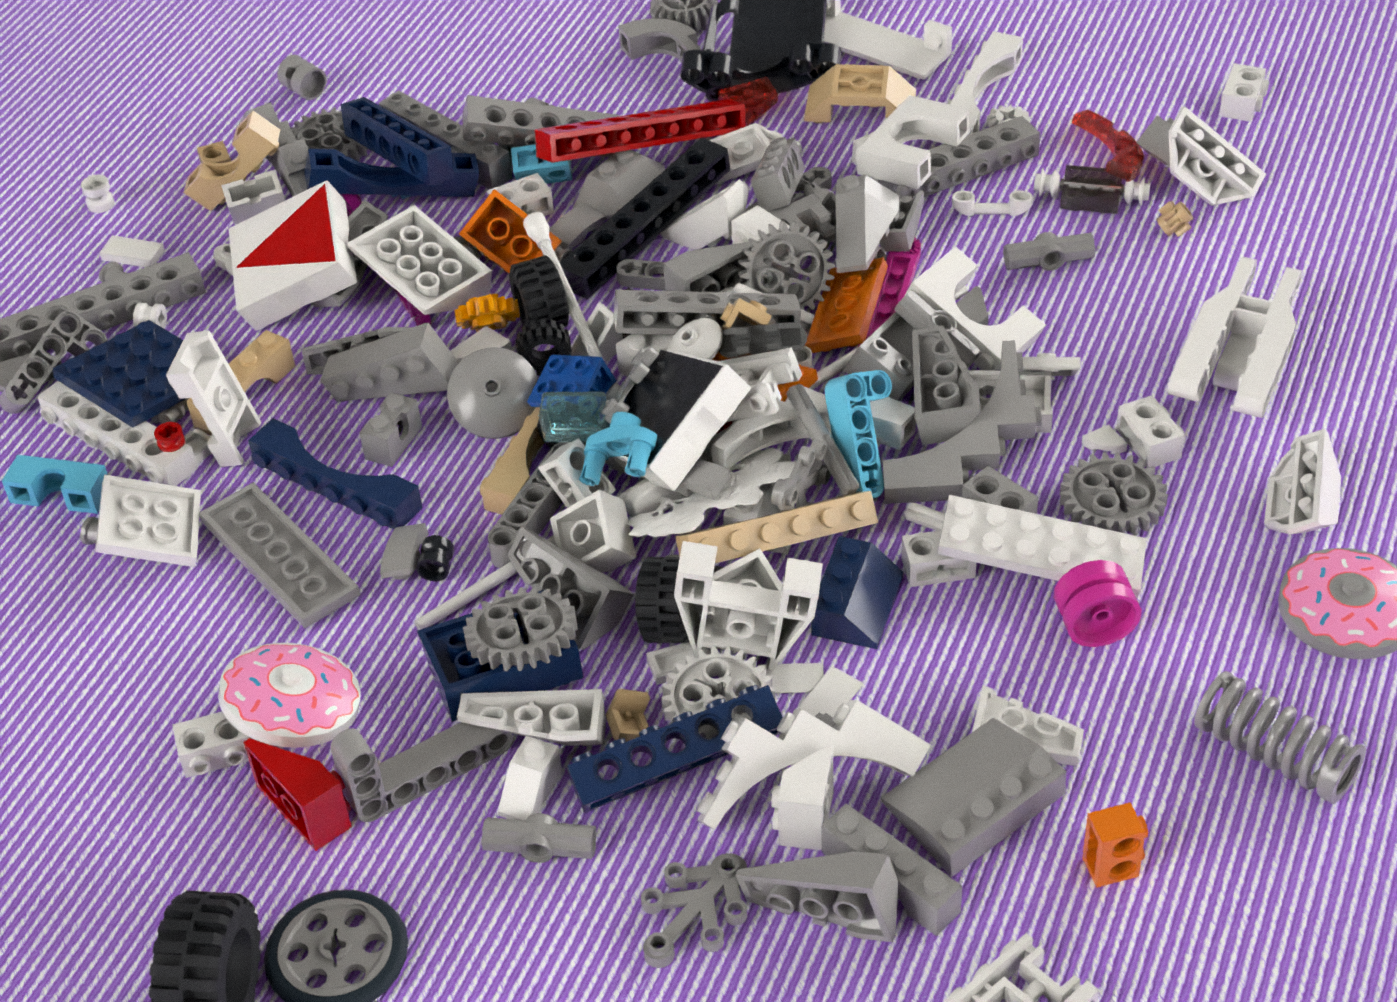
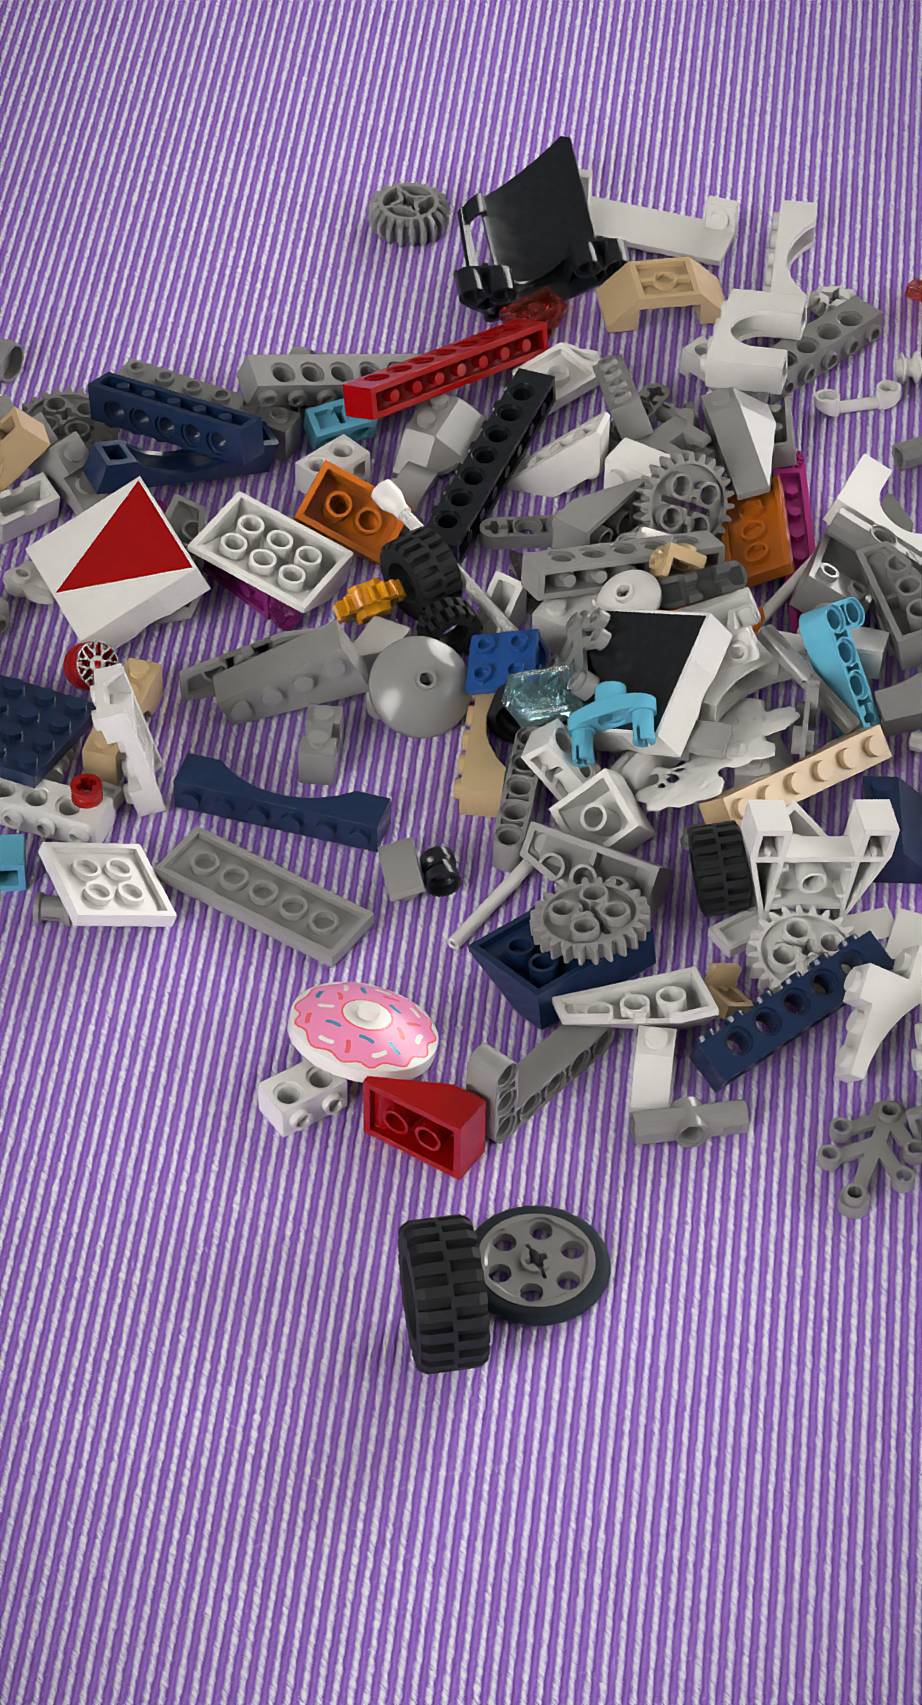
camera: 20 degrees left, 0 degrees up
light grey arch [618,18,701,63] -> none
none -> red wheel [63,640,119,691]

